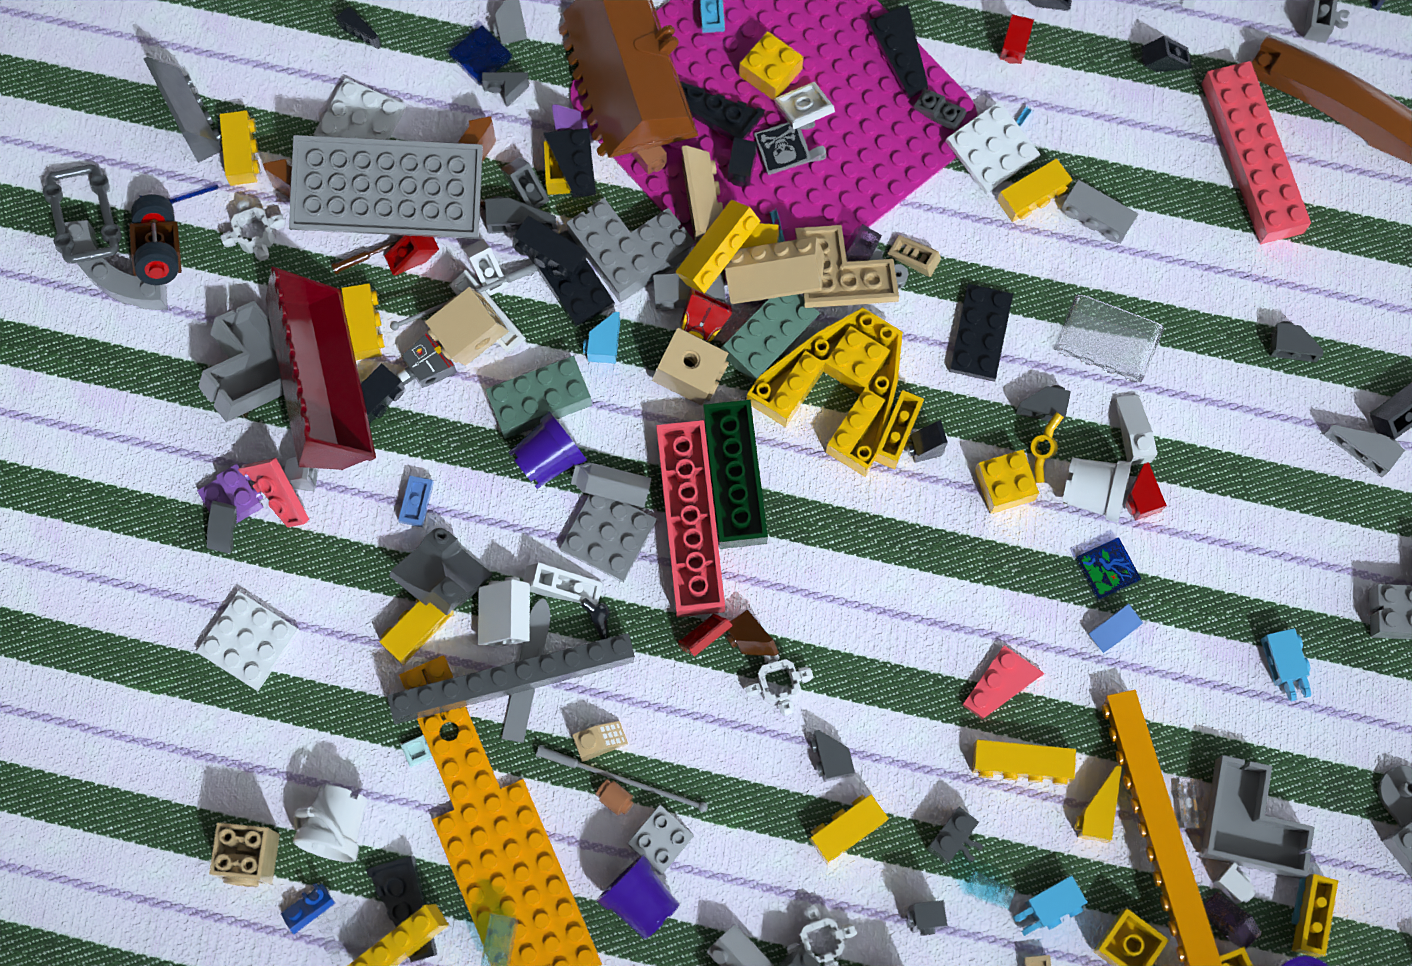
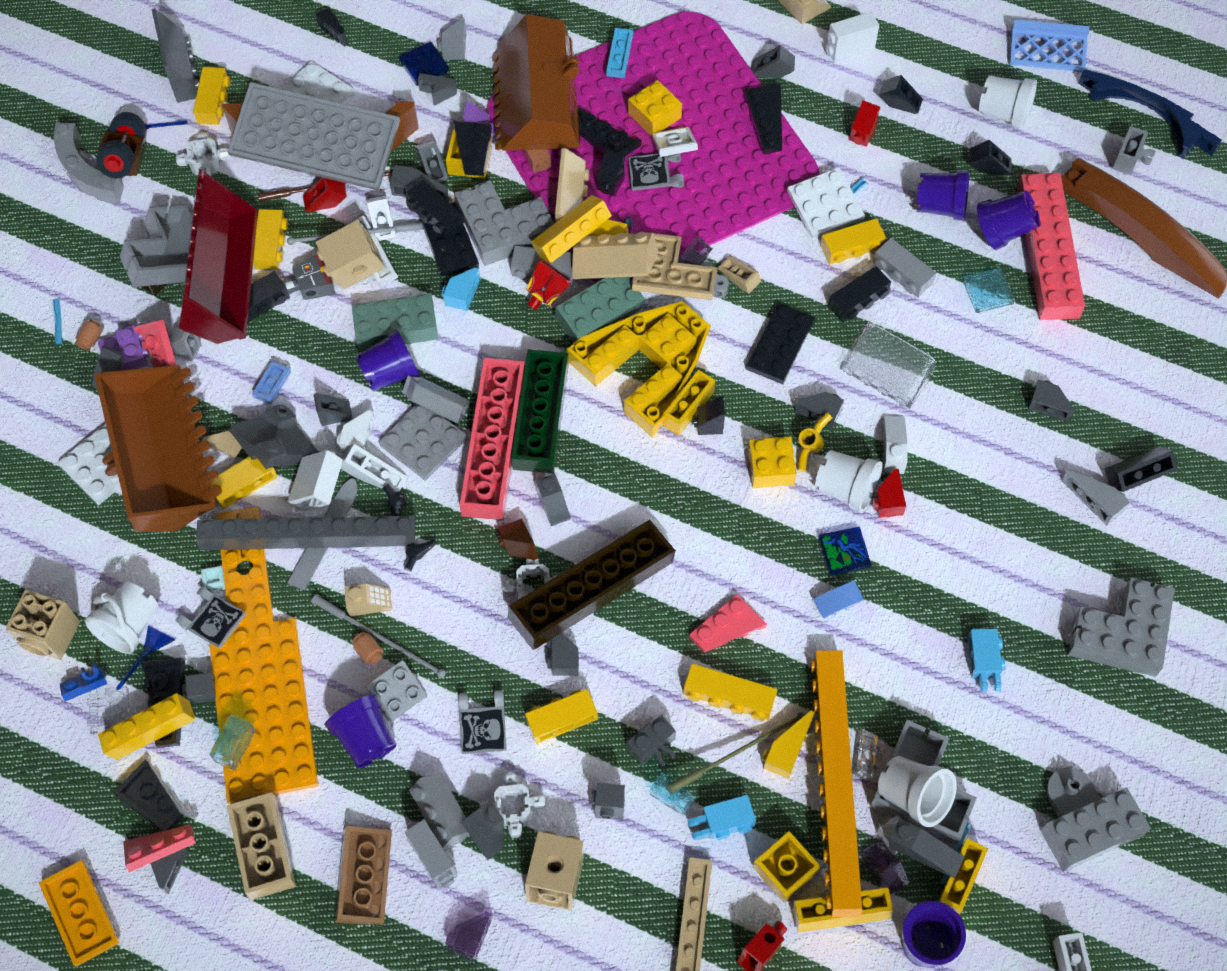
camera: 15 degrees right, 10 degrees down
dark grey bar [43,164,122,264] -> none
tan brick [651,327,729,406] -> none
red tile [678,614,732,657] -> none
dark grey slope [914,89,966,131] -> none
none -> medium azure piece [53,296,63,344]
none -> nougat brick [75,320,103,351]
none -> dark orange piece [94,365,222,532]
none -> clear blue piece [116,625,175,690]
none -> flag [175,587,246,649]
none -> dark grey brick [182,672,216,704]
none -> tan slope [200,431,242,460]
none -> dark grey slope [313,393,352,426]
none -> white slope [337,410,375,453]
none -> black animal [404,540,437,572]
none -> flag [458,690,507,754]
none -> dark brown brick [508,519,676,650]
none -> dark grey slope [535,473,571,526]
none -> olive piece [666,712,805,795]
none -> black brick [828,266,891,323]
none -> white piece [878,756,956,827]
none -> dark grey slope [889,819,964,879]
none -> dark purple piece [917,170,970,221]
none -> clear light blue plate [962,267,1015,313]
none -> dark purple piece [977,190,1041,251]

